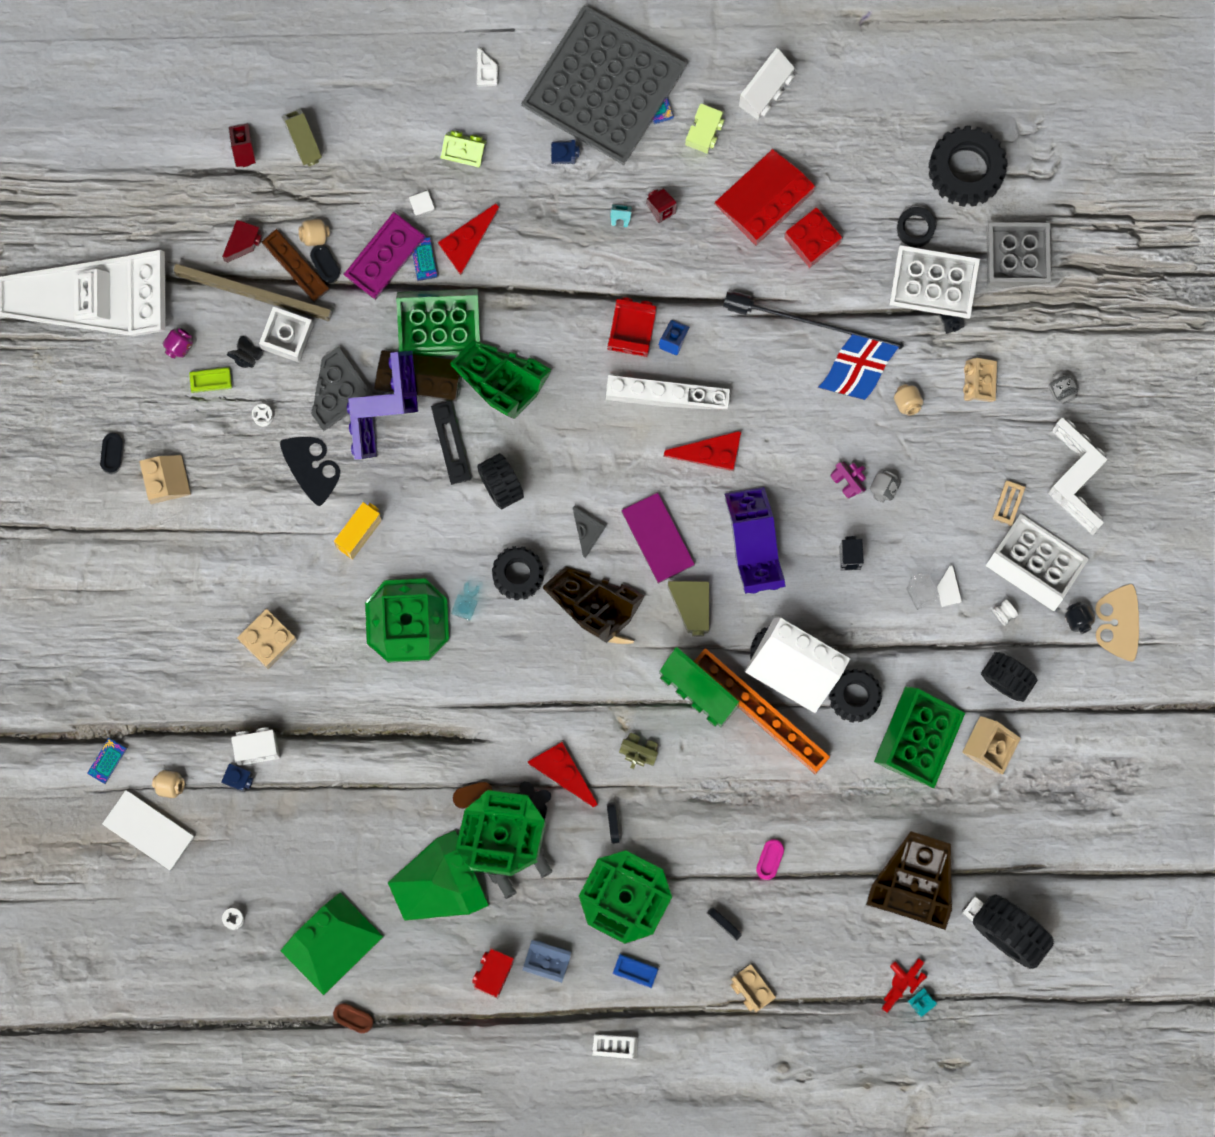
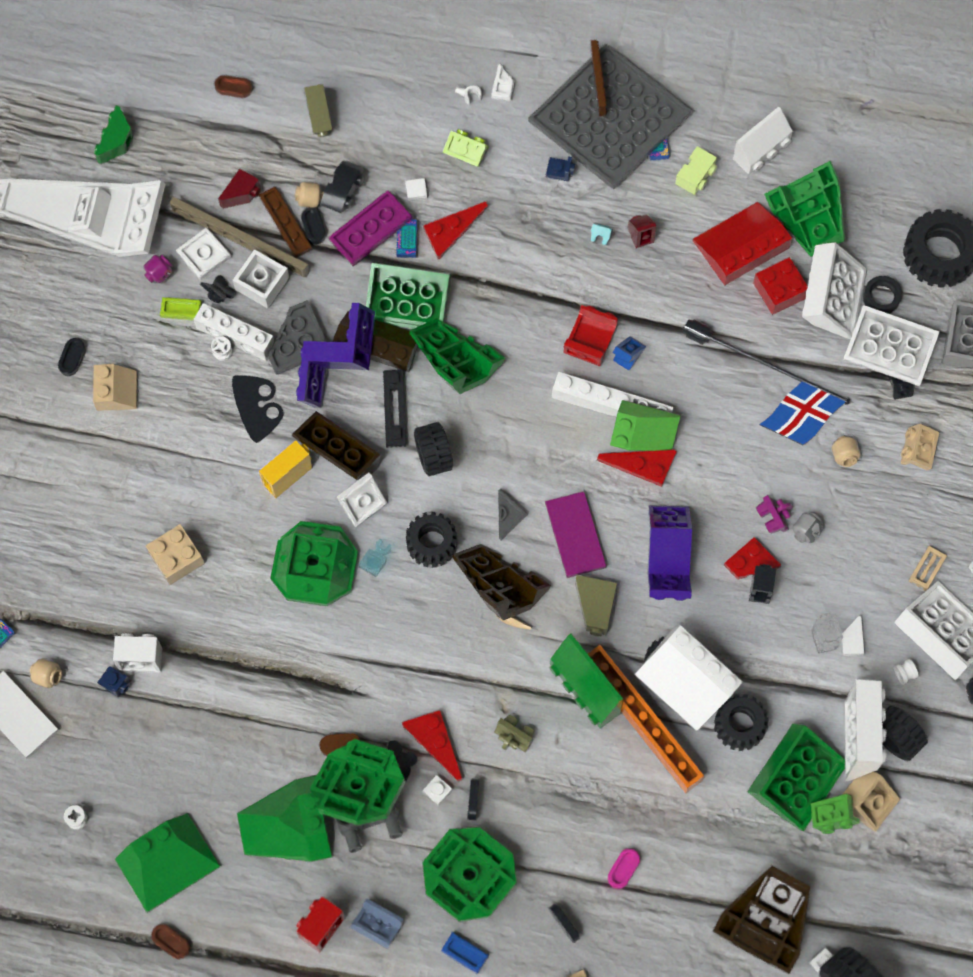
camera: 15 degrees right, 10 degrees down
dark red slope [229,123,256,167] -> none
none -> green slope [94,105,133,164]
none -> white tile [176,227,231,280]
none -> white brick [194,303,275,361]
none -> copper tile [214,75,252,98]
none -> dark brown slope [292,411,381,480]
none -> black brick [320,160,365,213]
none -> white tile [337,473,387,527]
none -> white plate [422,775,452,806]
none -> white piece [455,86,481,105]
none -> reddish brown tile [590,40,607,117]
none -> bright green slope [610,400,681,451]
none -> red wing [724,537,781,580]
none -> green wedge [764,161,845,257]
none -> white slope [802,242,867,340]
none -> bright green bracket [811,794,860,834]
none -> white slope [845,680,886,781]

